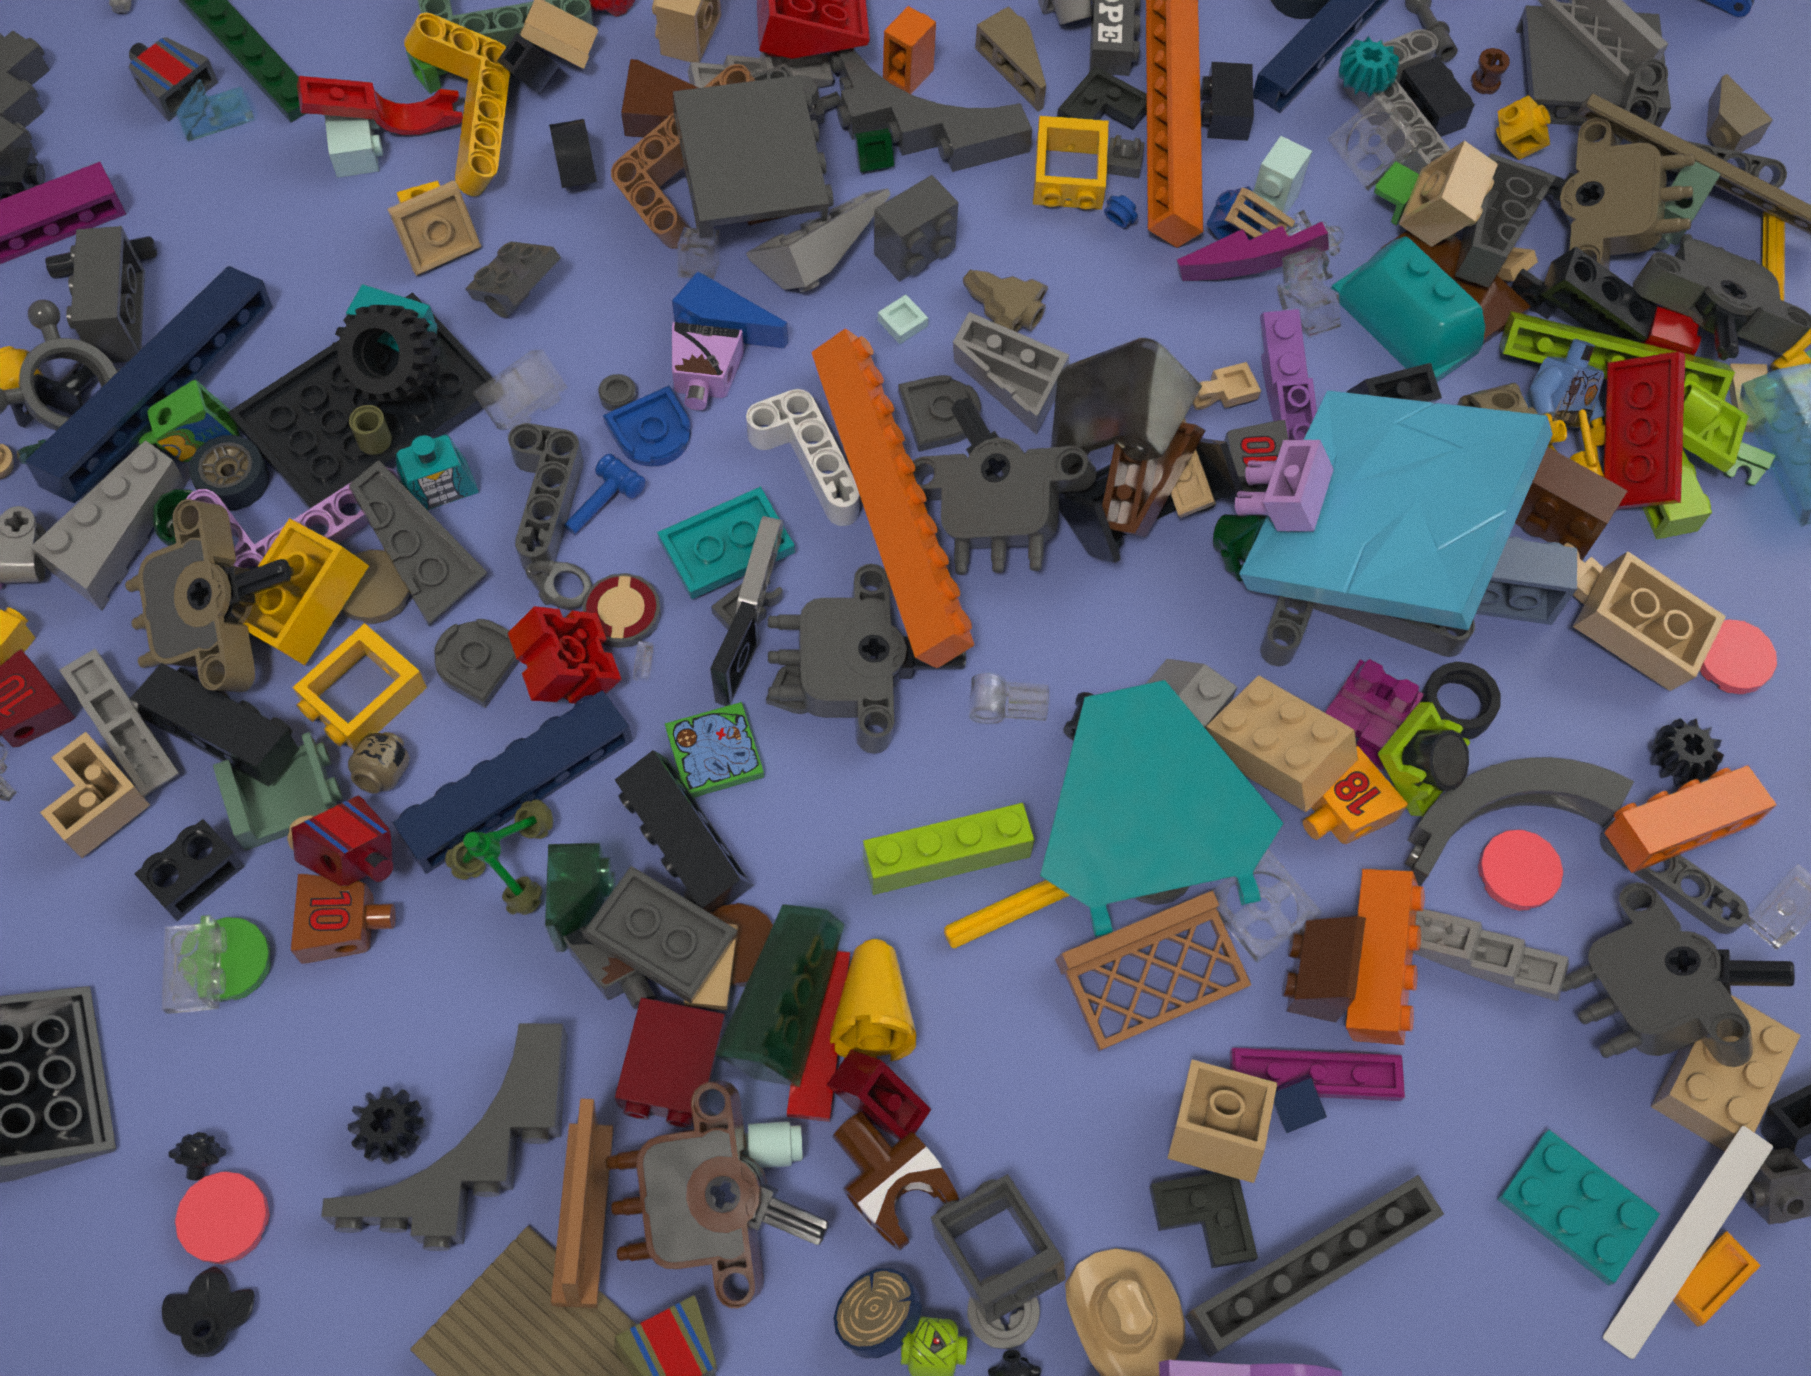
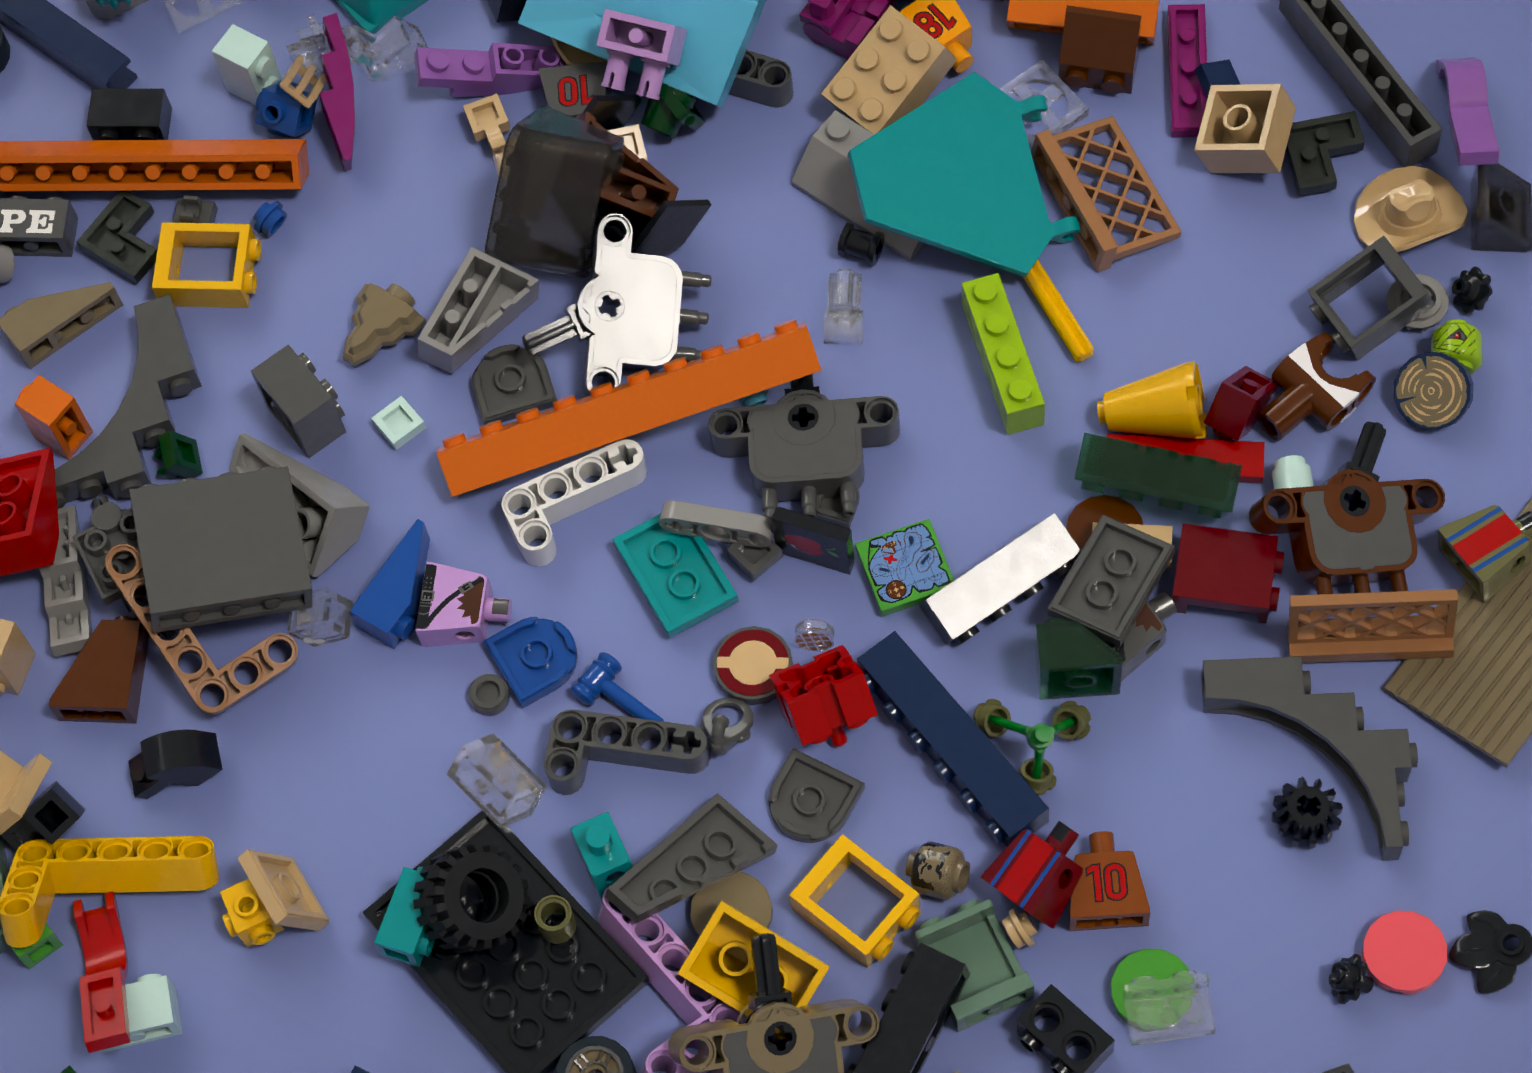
camera: 80 degrees left, 0 degrees up
dark grey plate [465,241,561,318] -> none

